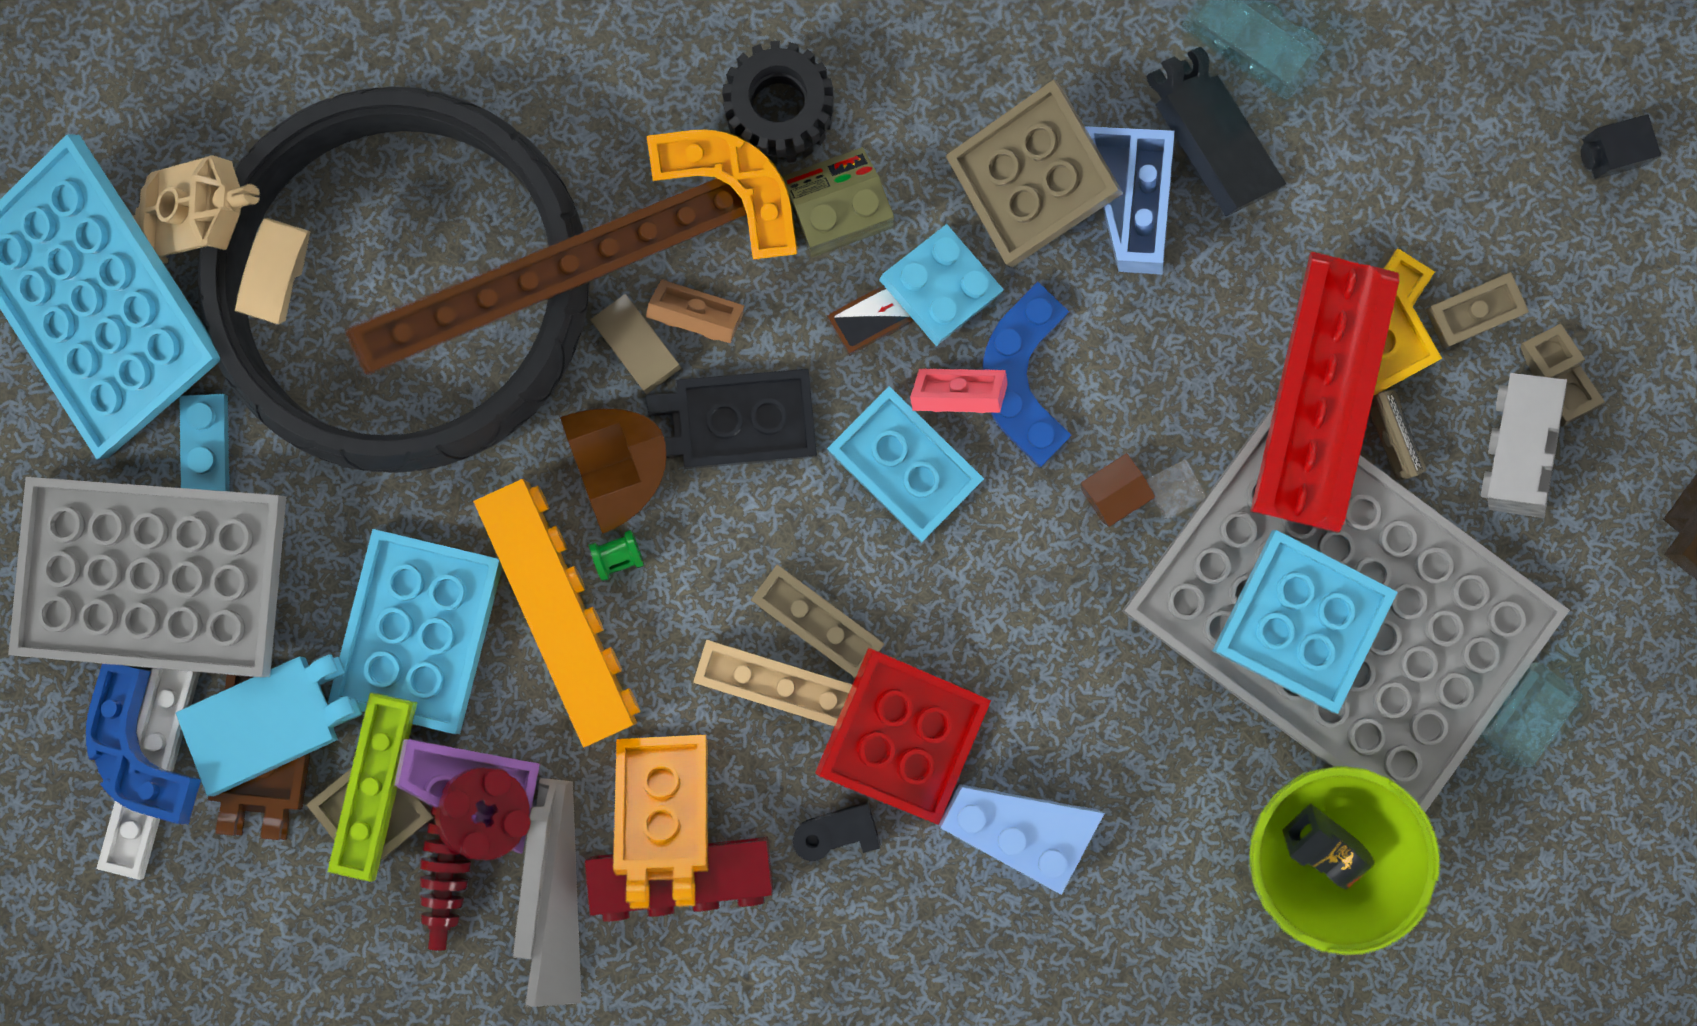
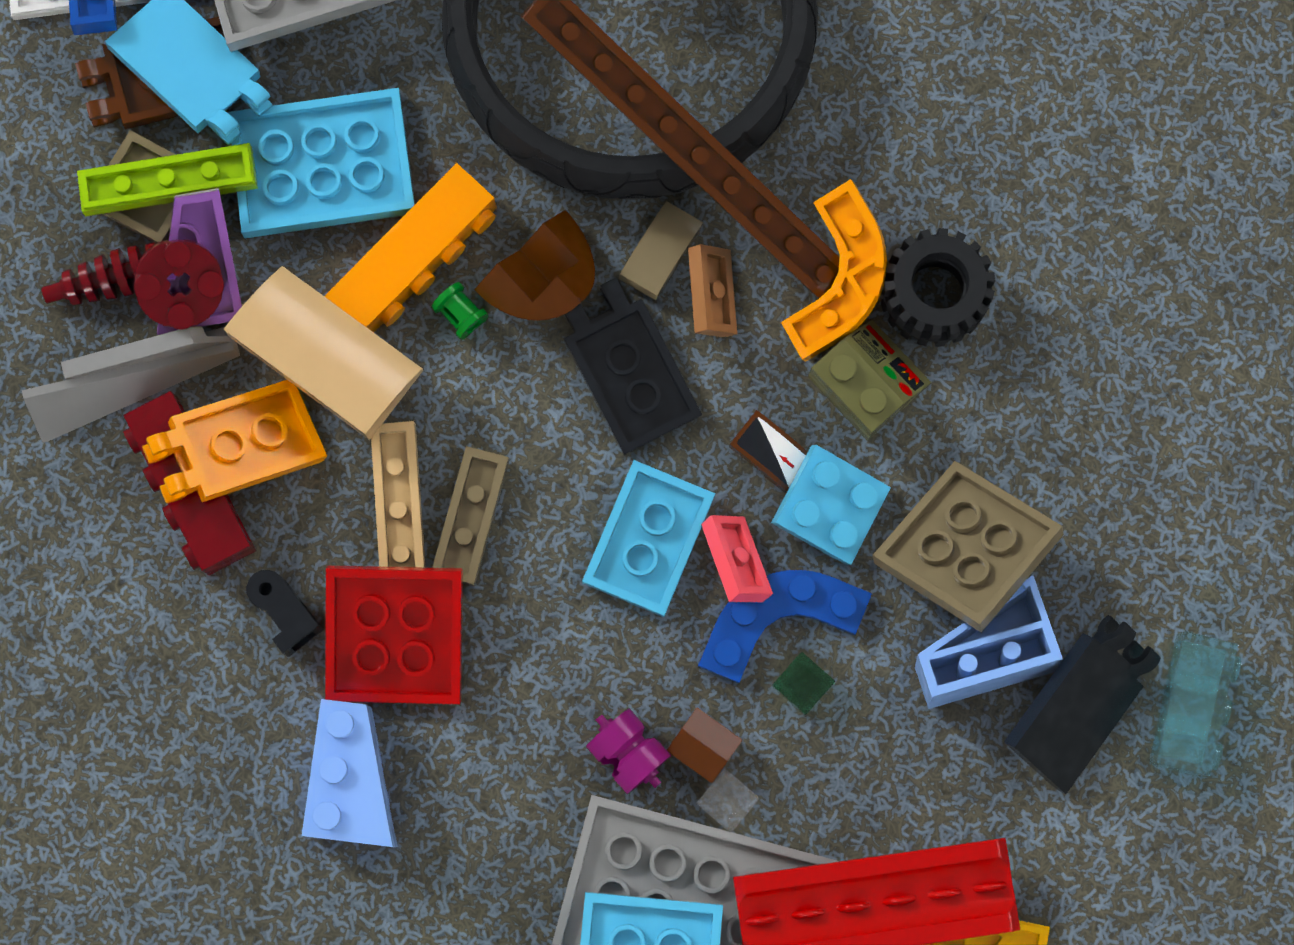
camera: 70 degrees right, 5 degrees down
none -> tan slope [223,266,423,441]
none -> magenta wheel [586,708,671,795]
none -> clear green plate [772,652,835,716]

